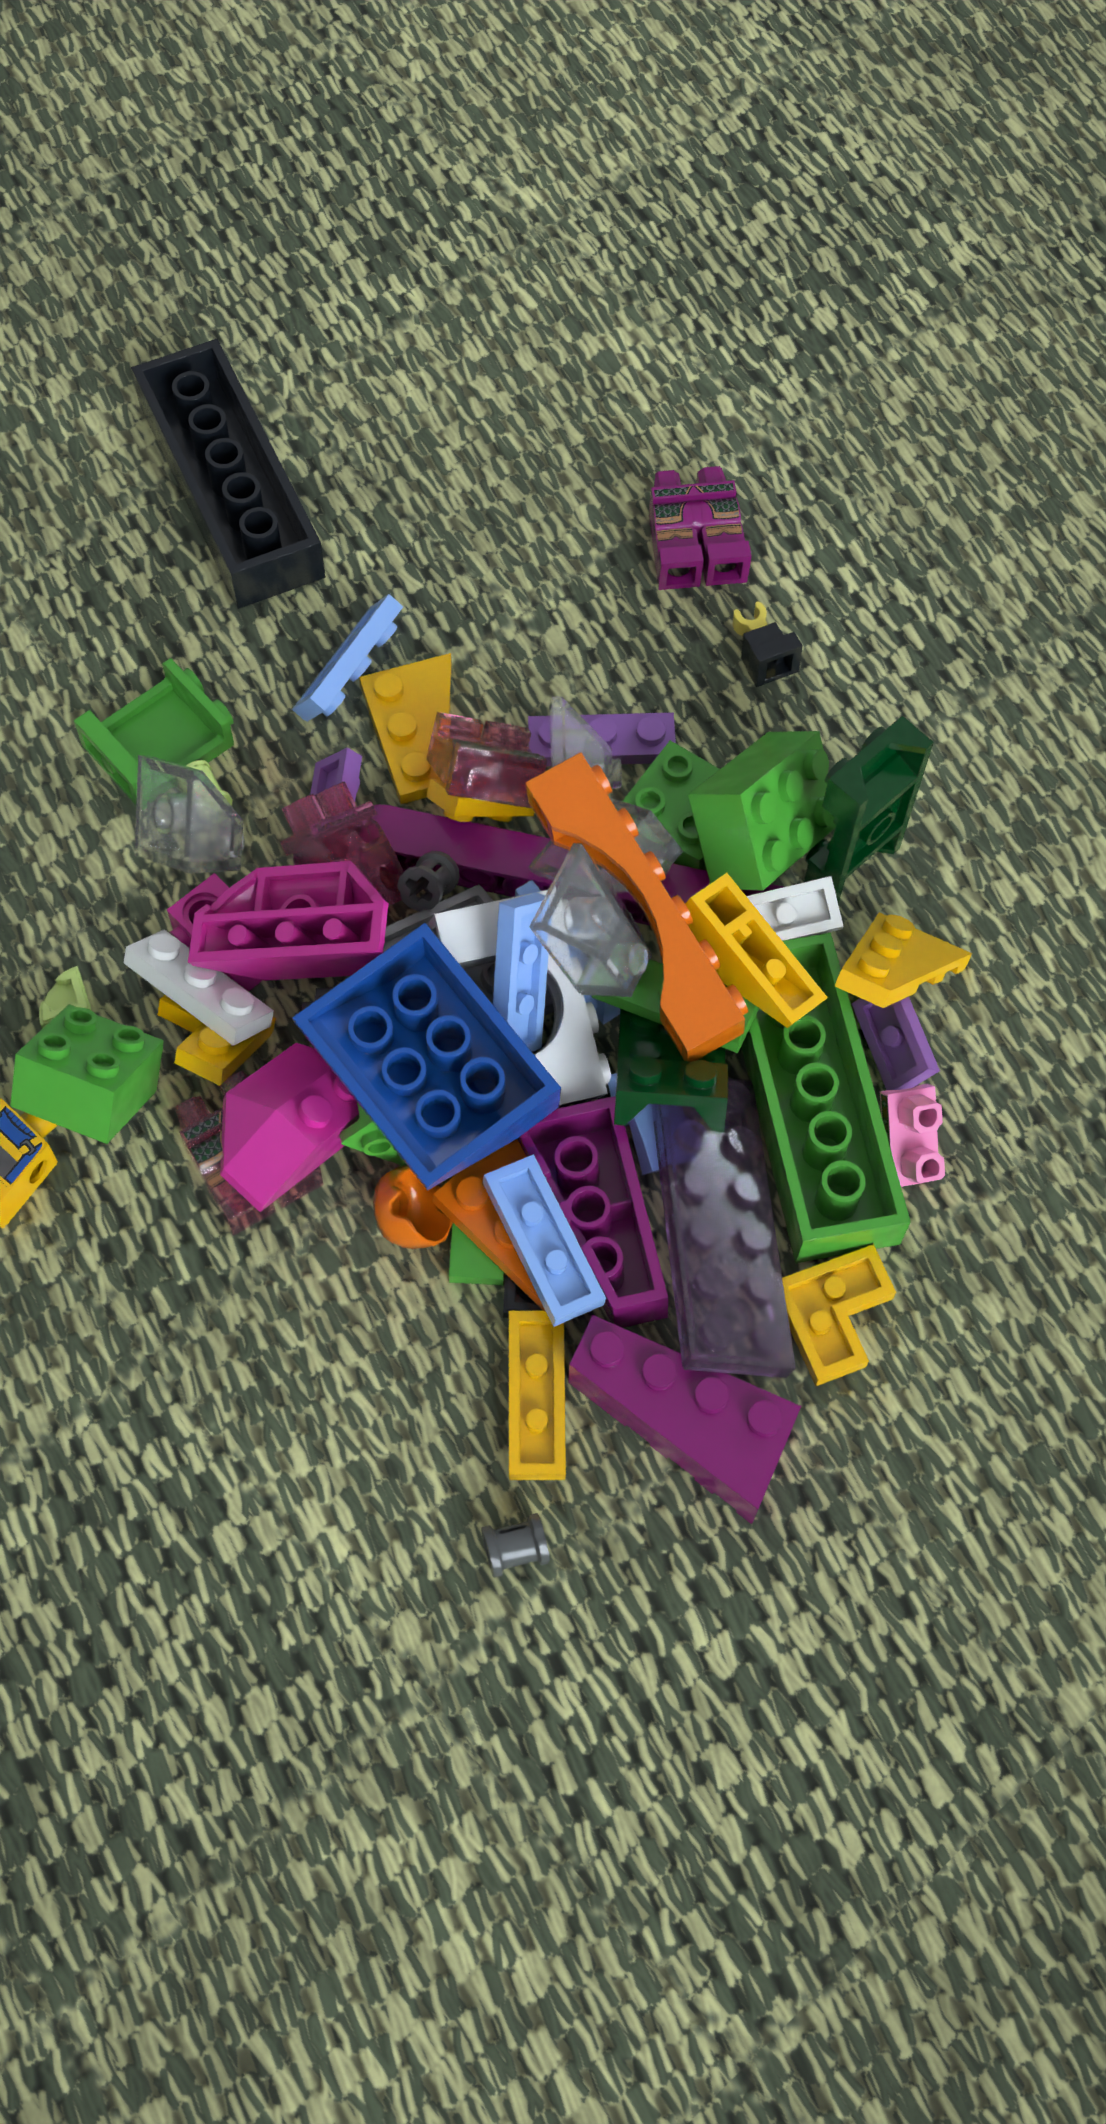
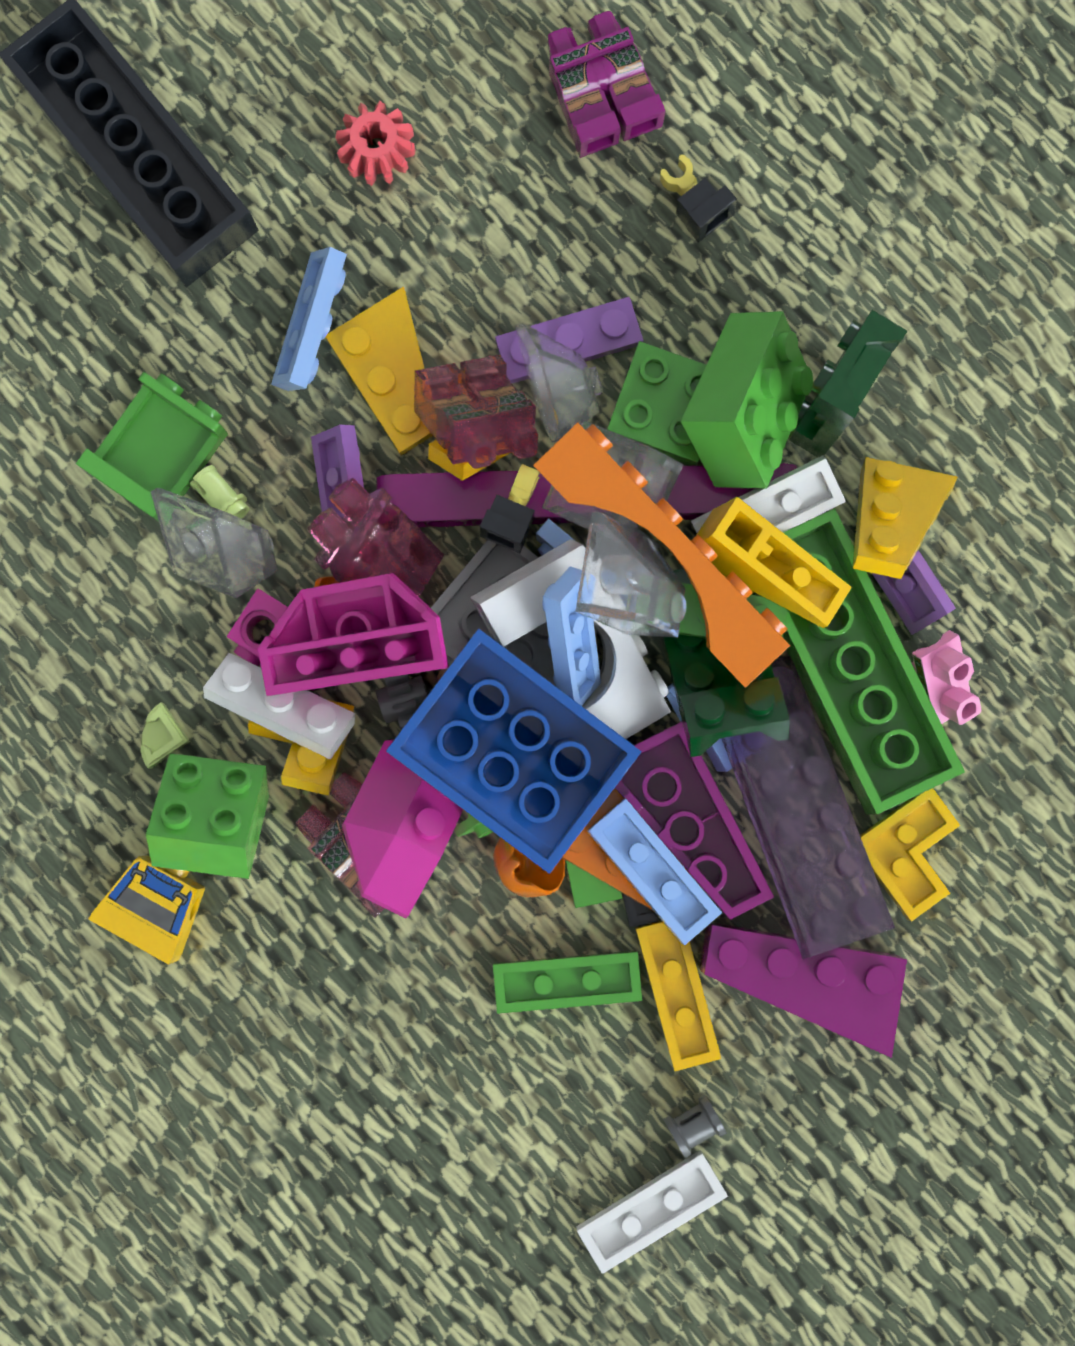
camera: 10 degrees left, 20 degrees up
dark grey bush [397,851,460,911] -> none
none -> coral gear [335,101,416,186]
none -> black piece [480,464,540,554]
none -> bright green plate [493,950,642,1014]
none -> white plate [576,1150,728,1274]

